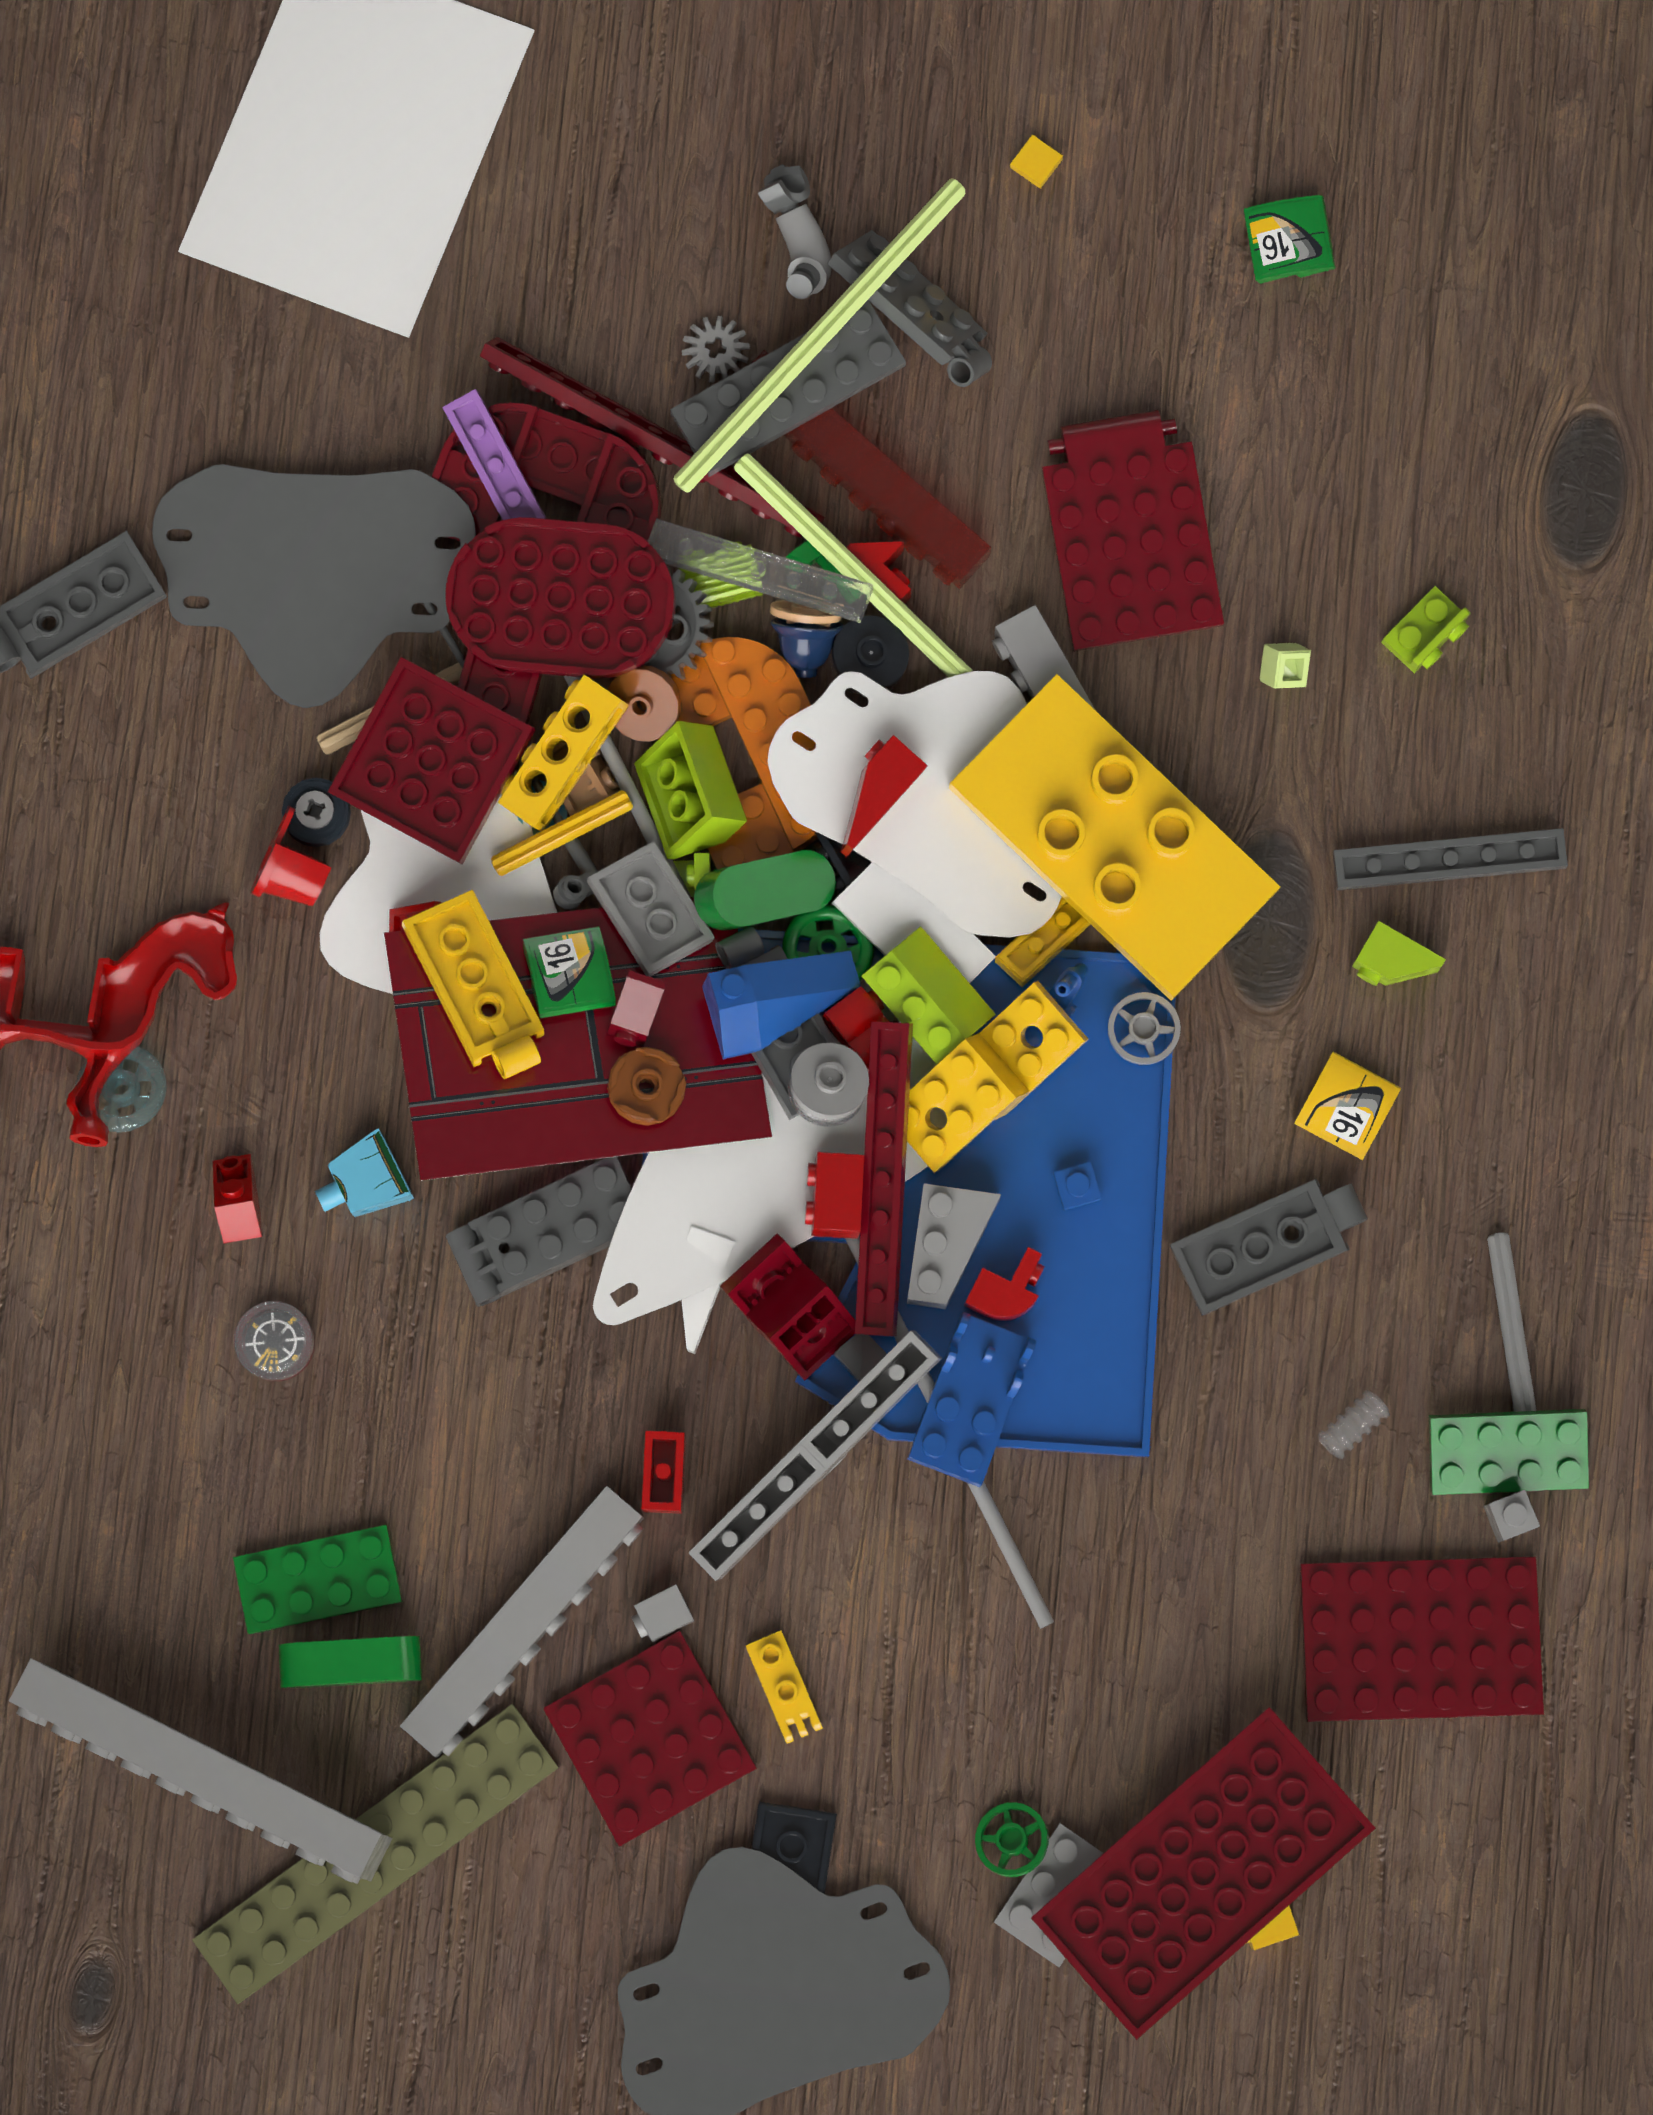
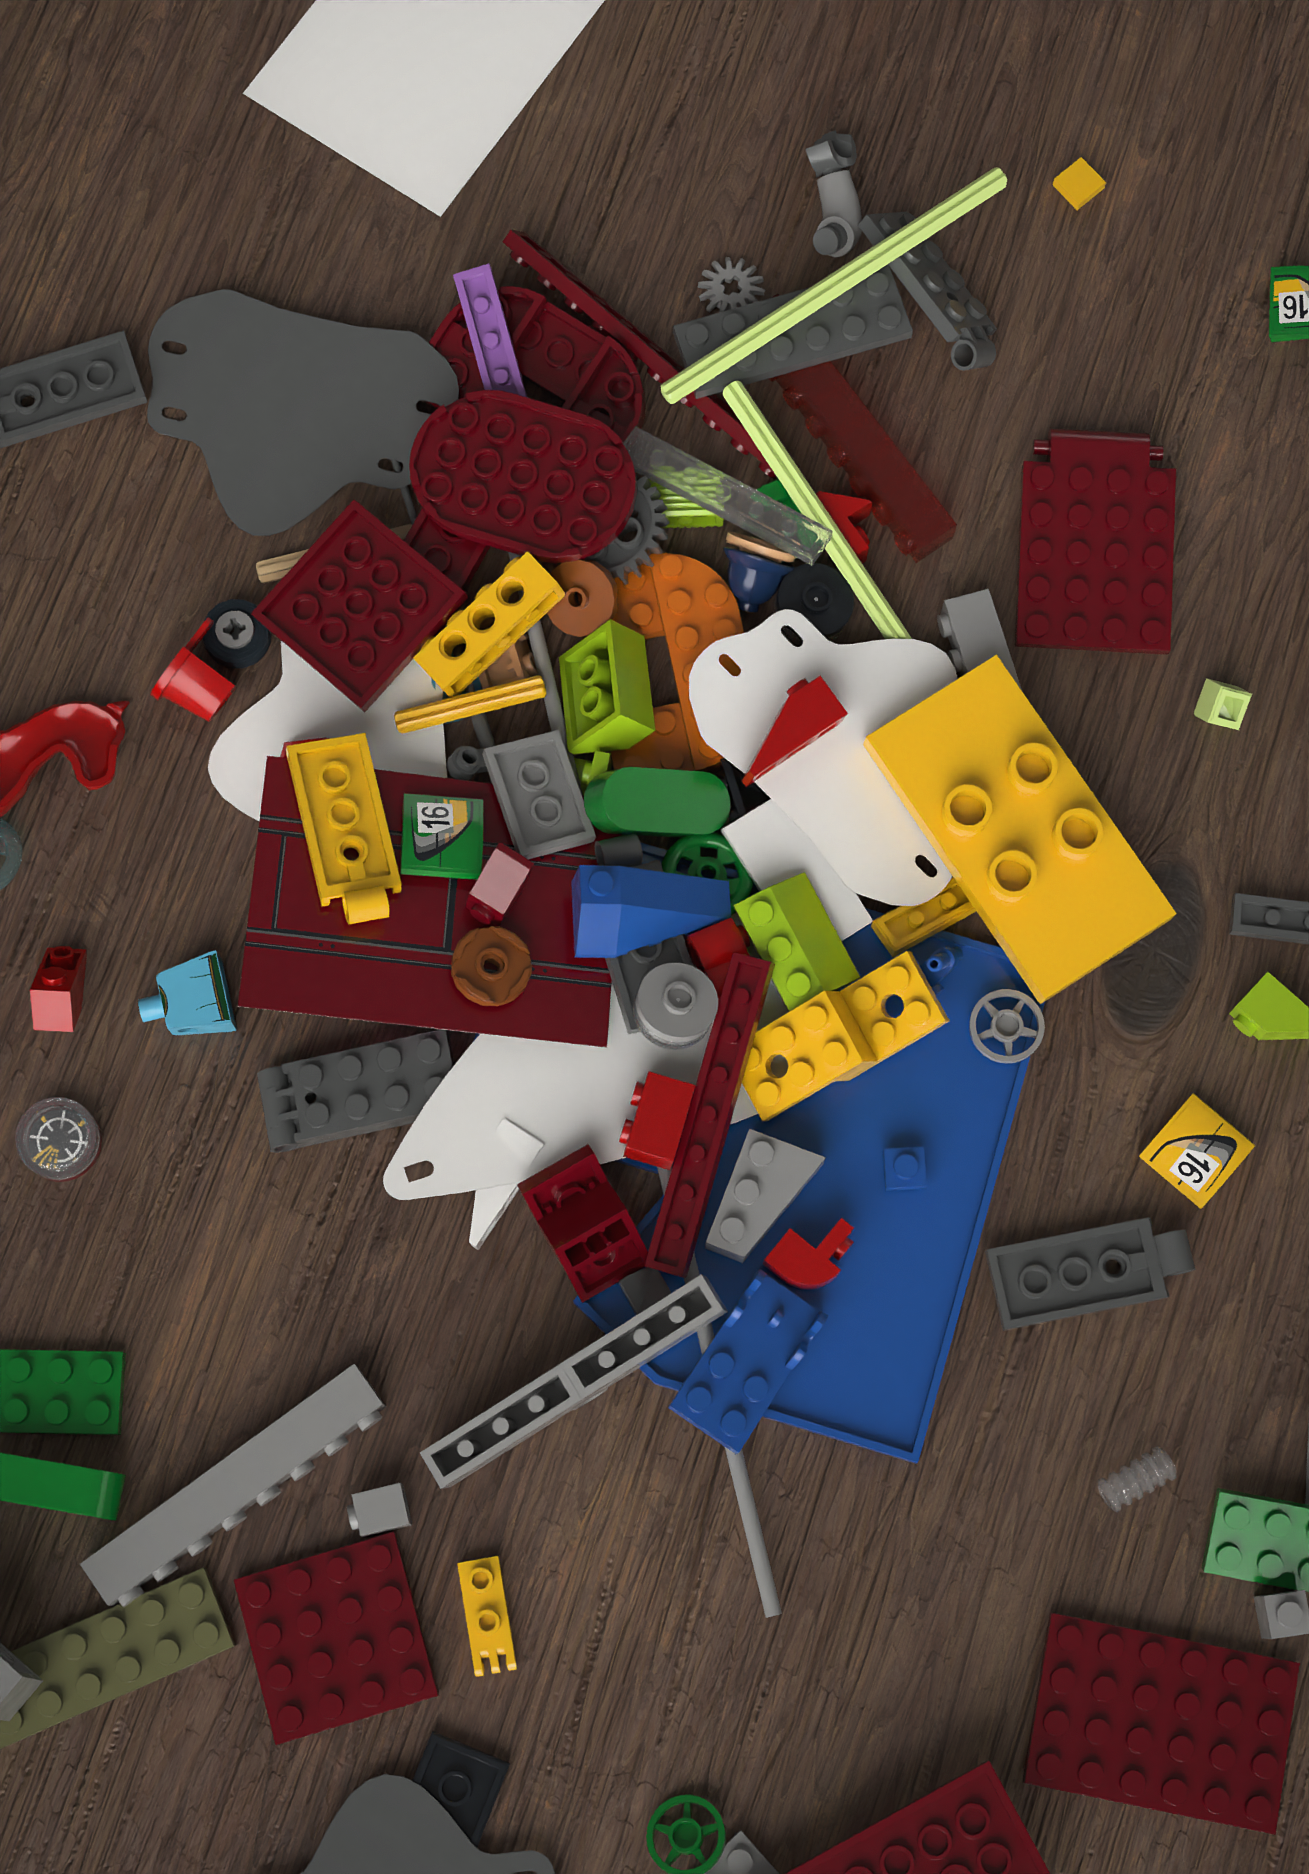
camera: 10 degrees right, 5 degrees down
red brick [641,1431,686,1514] -> none

